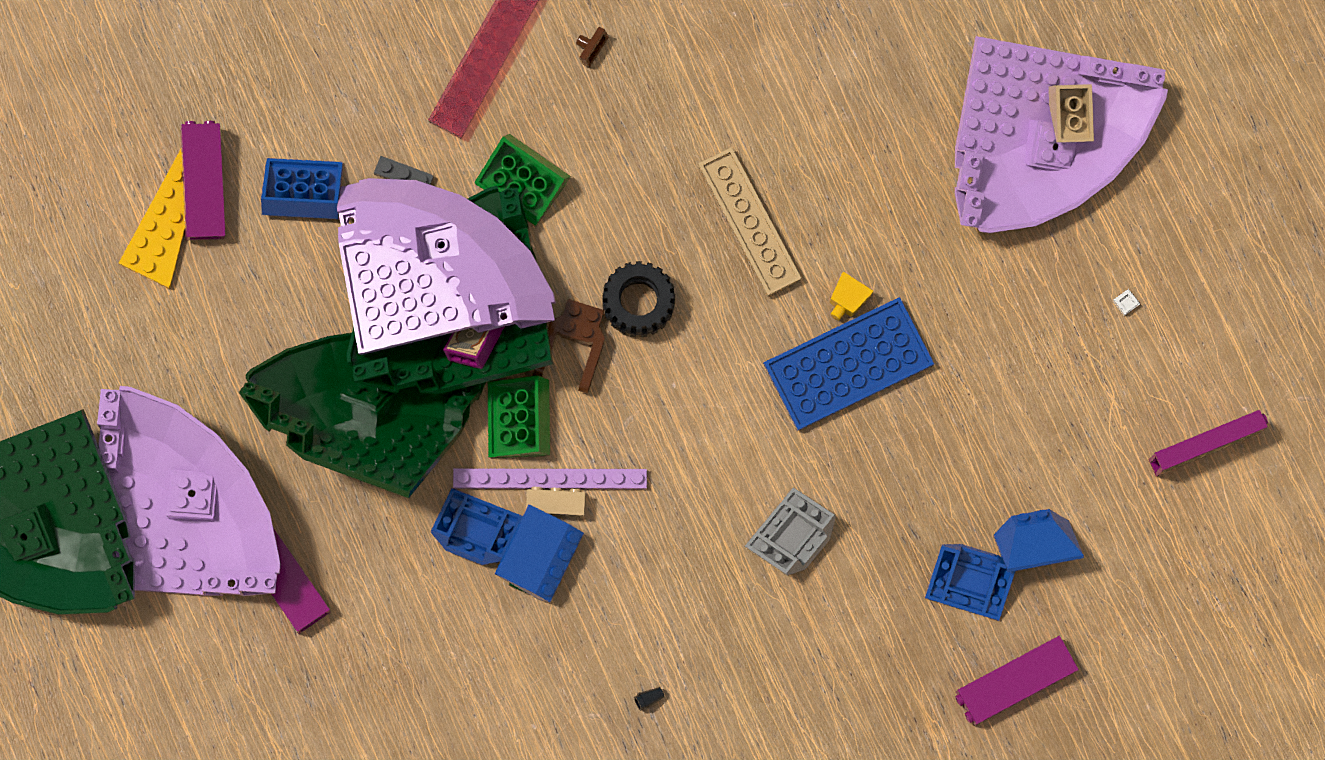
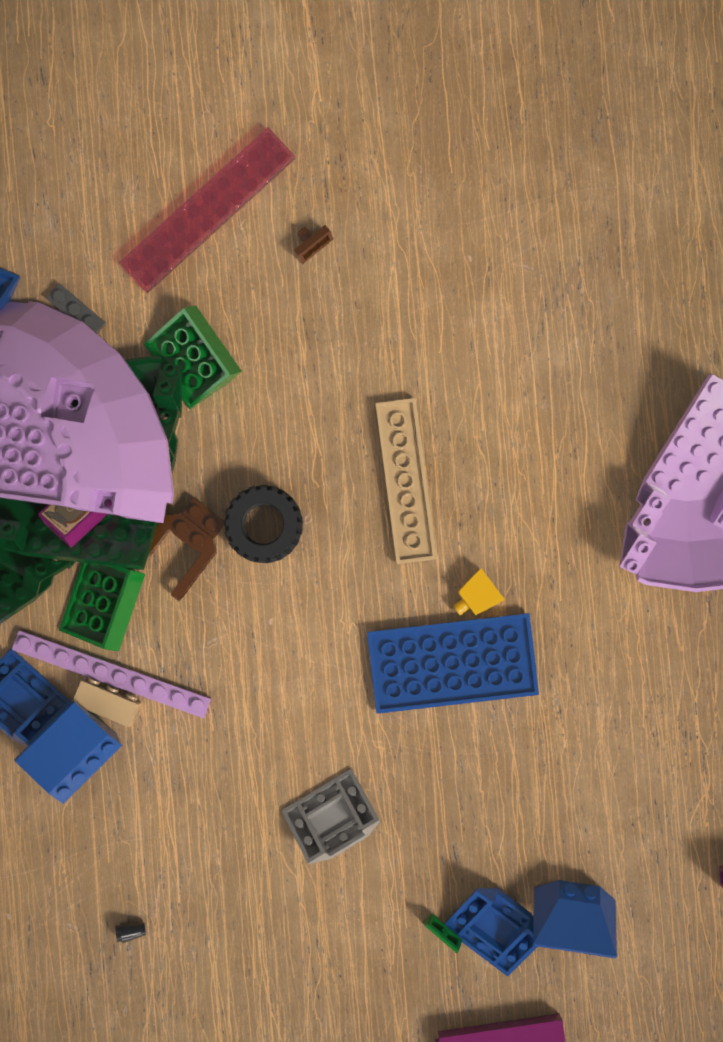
camera: 25 degrees right, 10 degrees up
none -> green slope [423,913,462,953]

